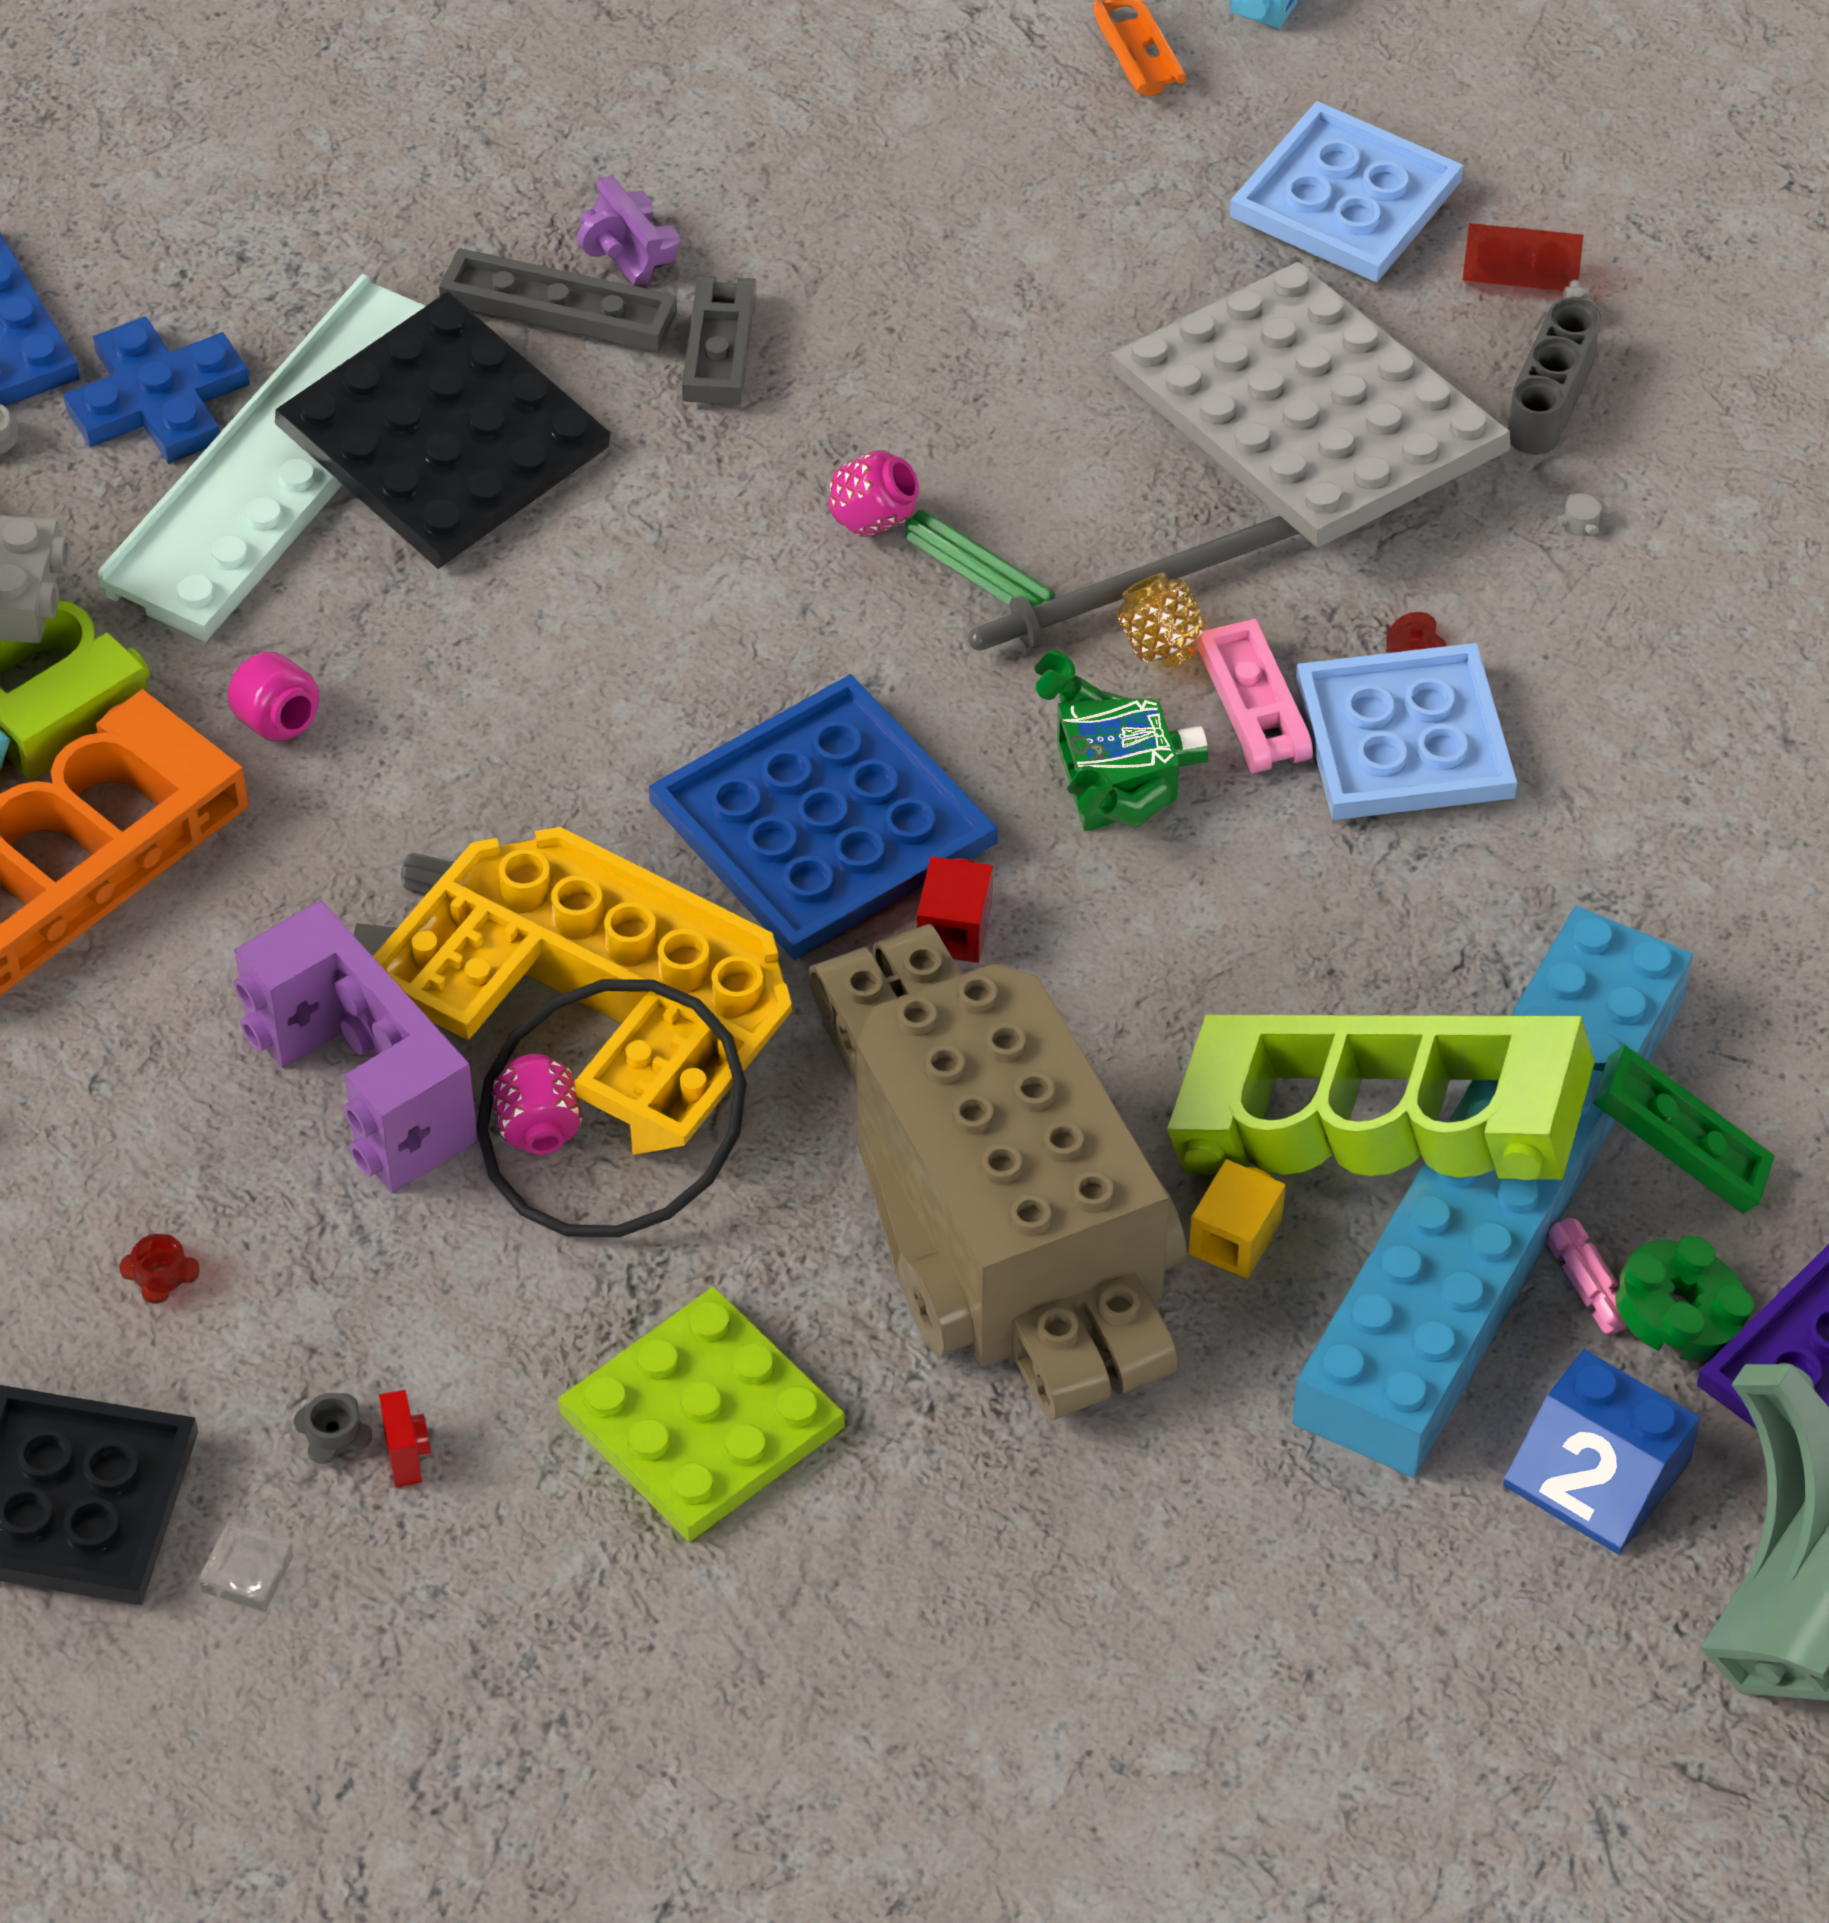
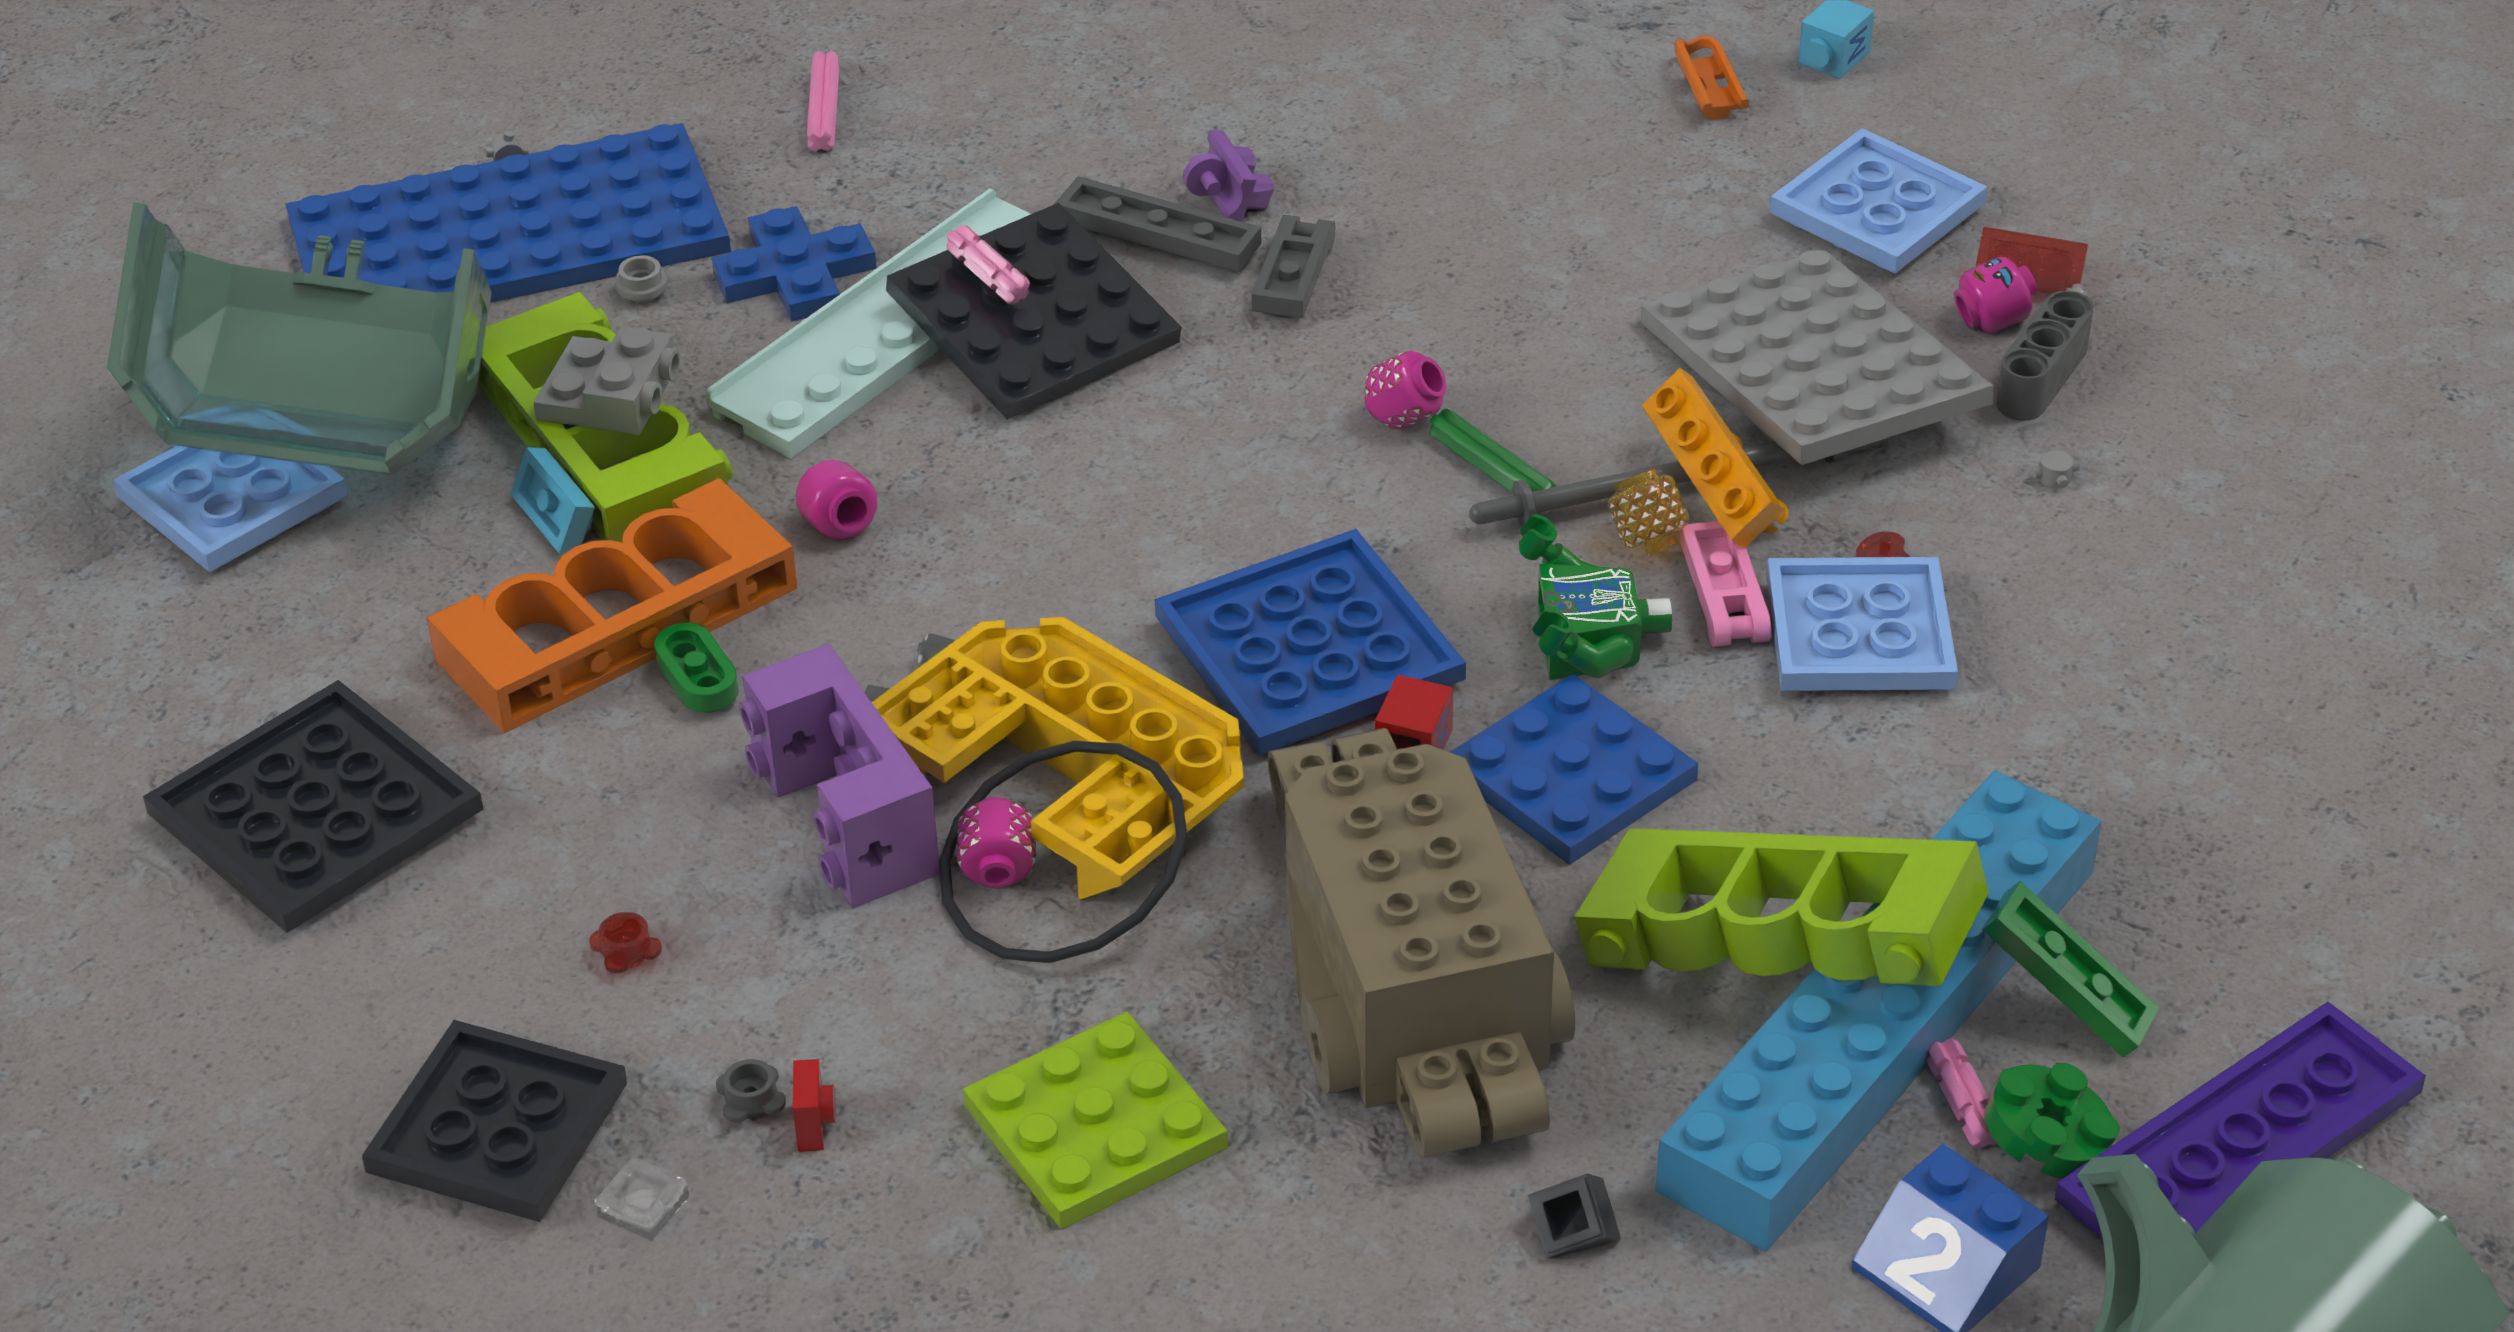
camera: 10 degrees right, 10 degrees down
yellow brick [1188,1159,1286,1280] -> none
none -> green plate [654,623,739,713]
none -> bright pink axle [807,50,840,152]
none -> bright pink axle [946,225,1030,305]
none -> blue plate [1450,674,1698,865]
none -> black slope [1528,1173,1621,1259]
none -> light orange plate [1641,368,1789,549]
none -> dark pink head [1954,257,2037,334]

